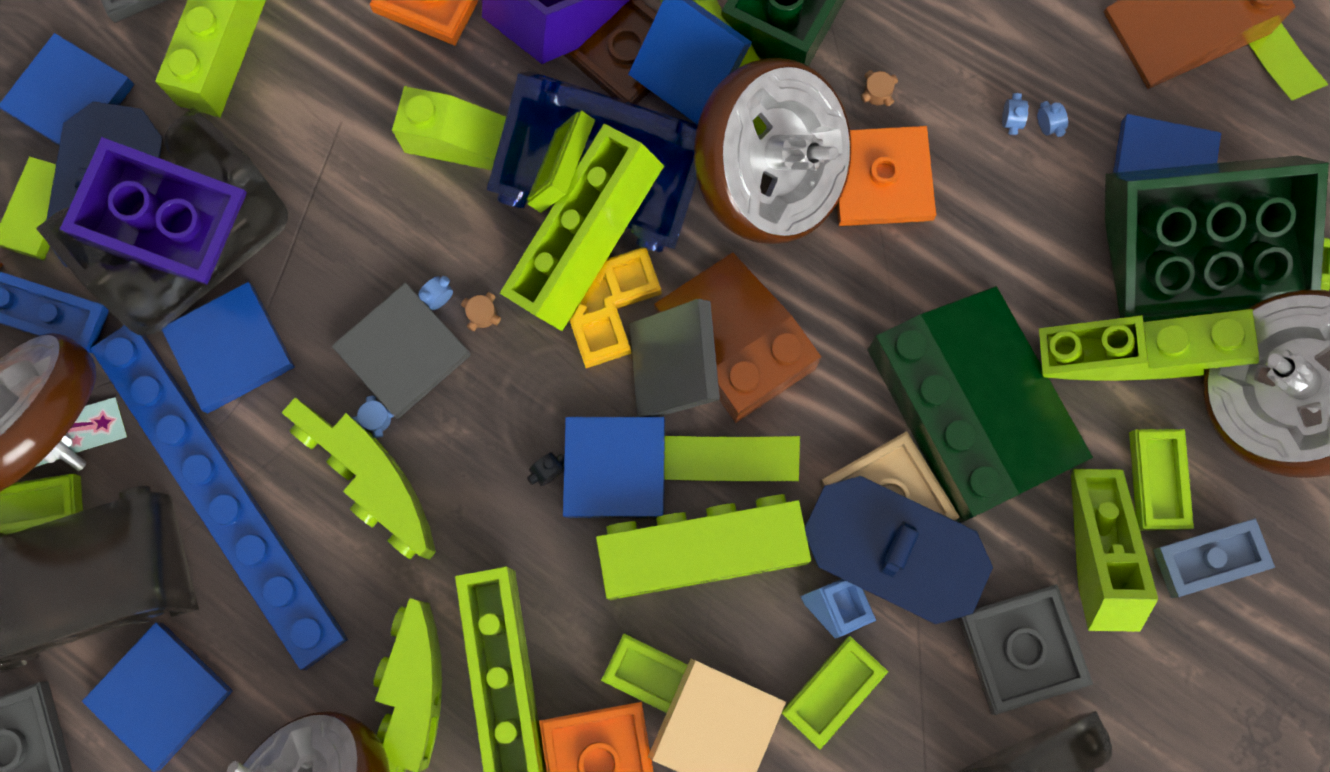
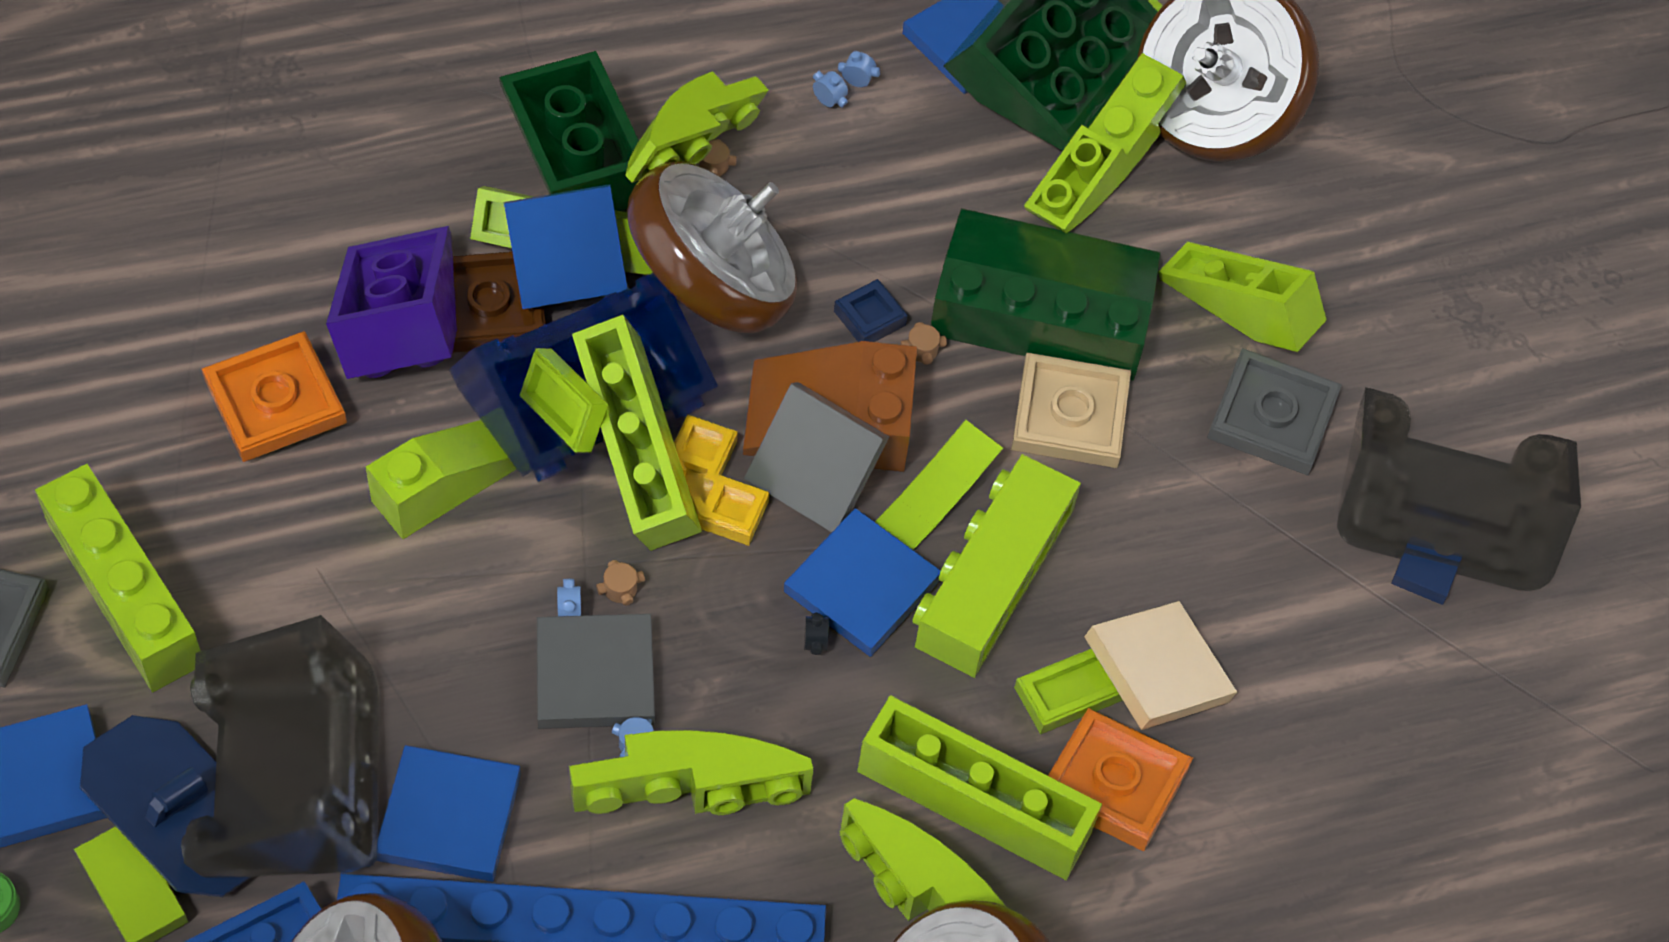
camera: 60 degrees left, 20 degrees down
dark purple slope [60,137,247,285] -> none
lime tile [781,636,889,750] -> none
medium blue slope [801,579,876,639] -> none
dark blue shield [805,476,993,624] -> none
orange plate [837,126,936,226] -> none
lime tile [1129,429,1194,531] -> none
sand blue plate [1153,518,1275,598] -> none
none -> lime slope [625,71,769,183]
none -> dark blue tile [834,279,908,342]
none -> medium nougat piece [900,322,947,365]

